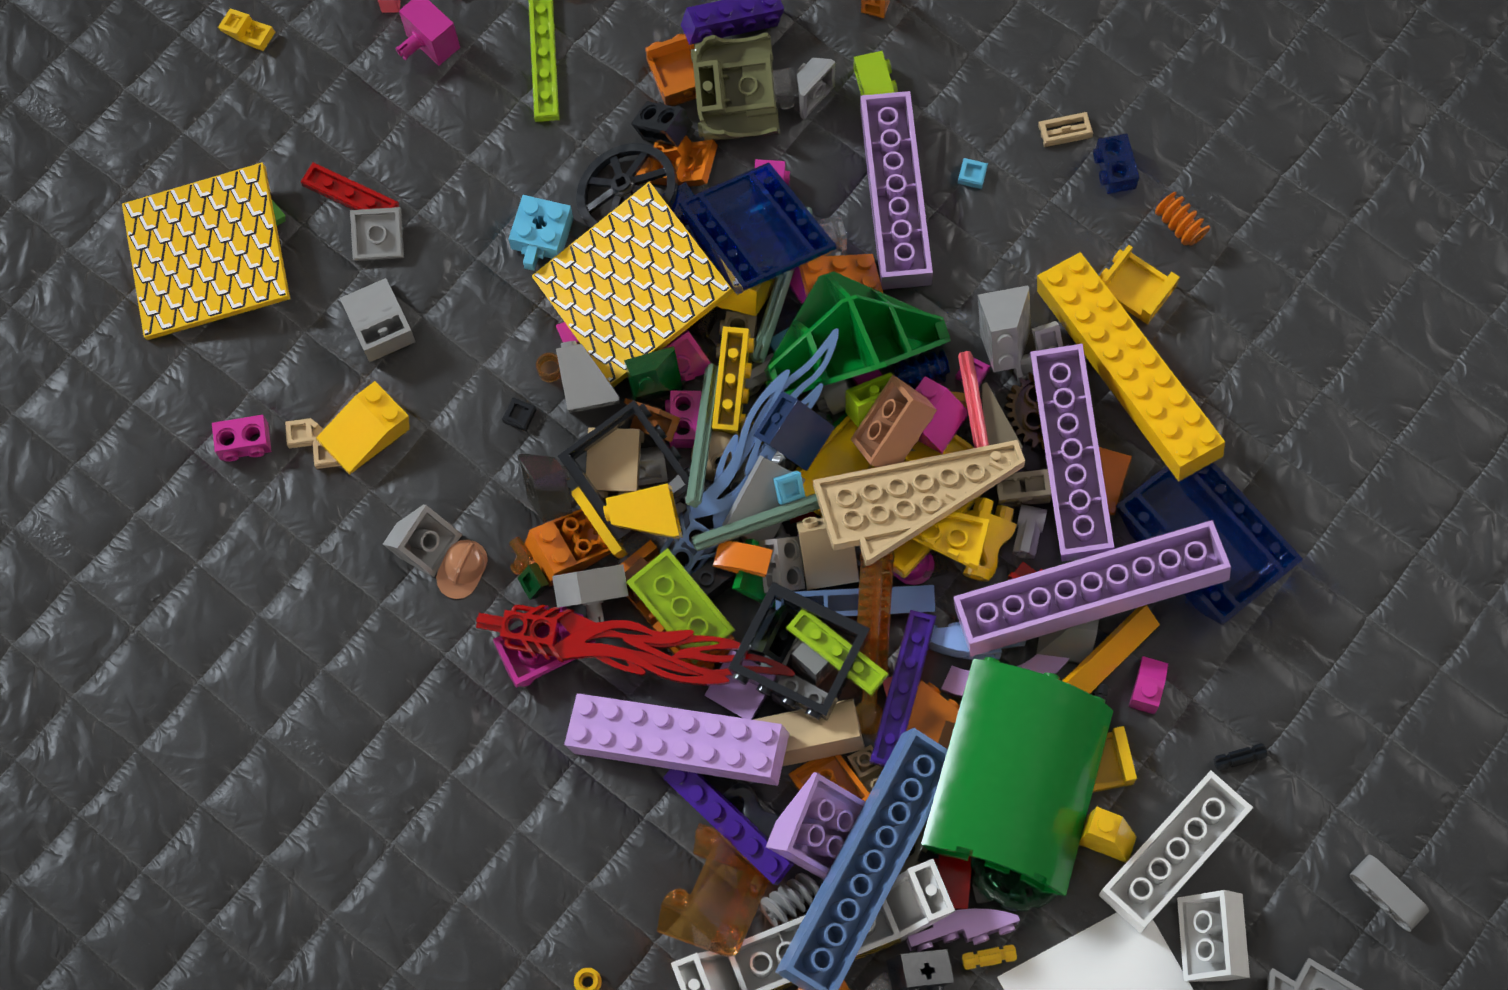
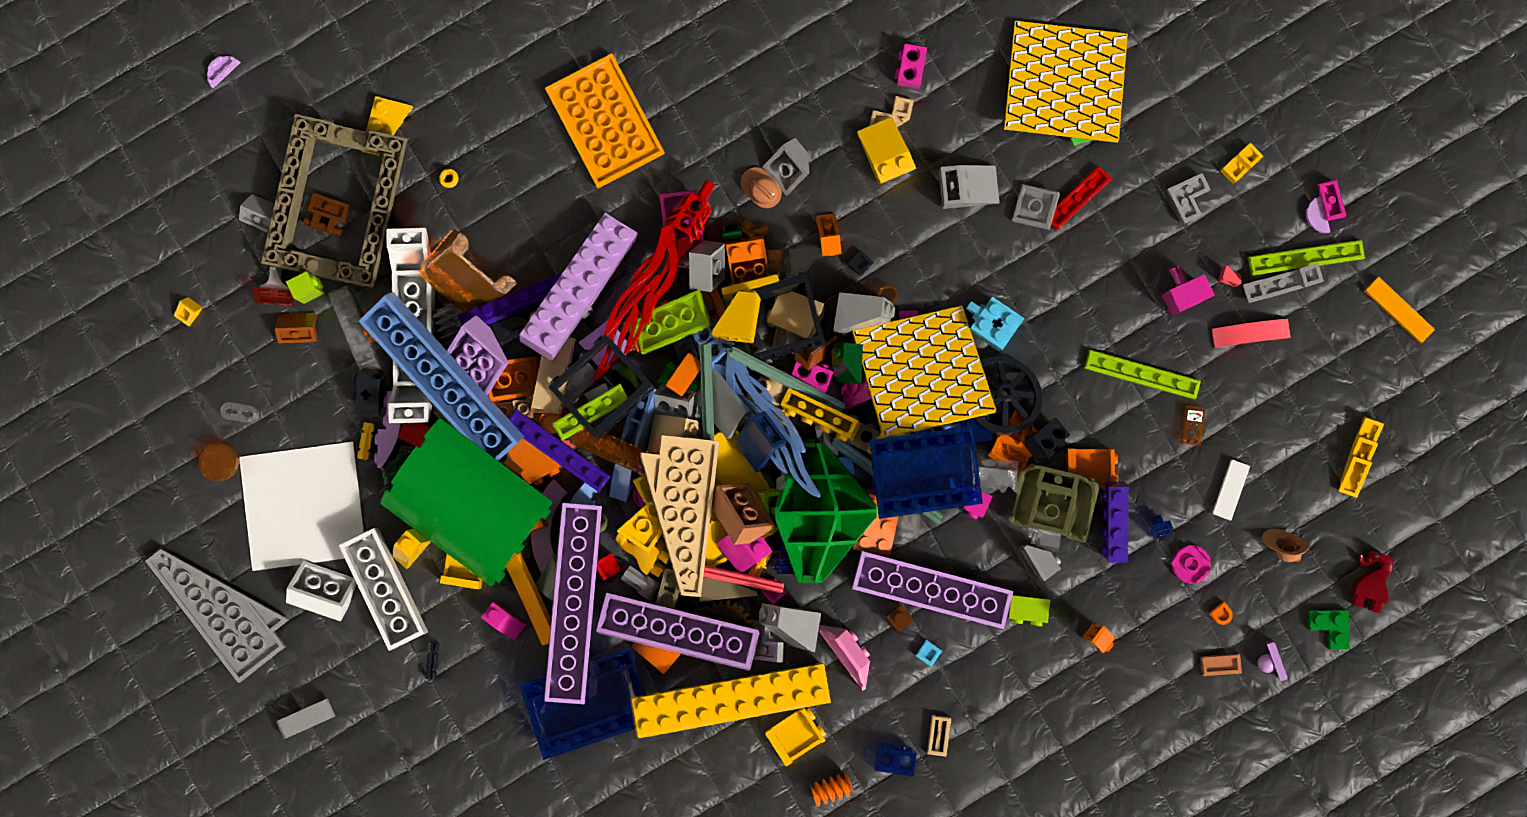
camera: 110 degrees right, 15 degrees up
medium azure tile [773,471,806,505] -> none
none -> light orange plate [545,53,665,189]
none -> orange slope [816,213,841,256]
none -> bright pink wedge [818,625,870,691]
none -> reddish brown brick [886,604,914,632]
none -> clear piece [978,458,1019,494]
none -> light grey plate [1166,173,1210,224]

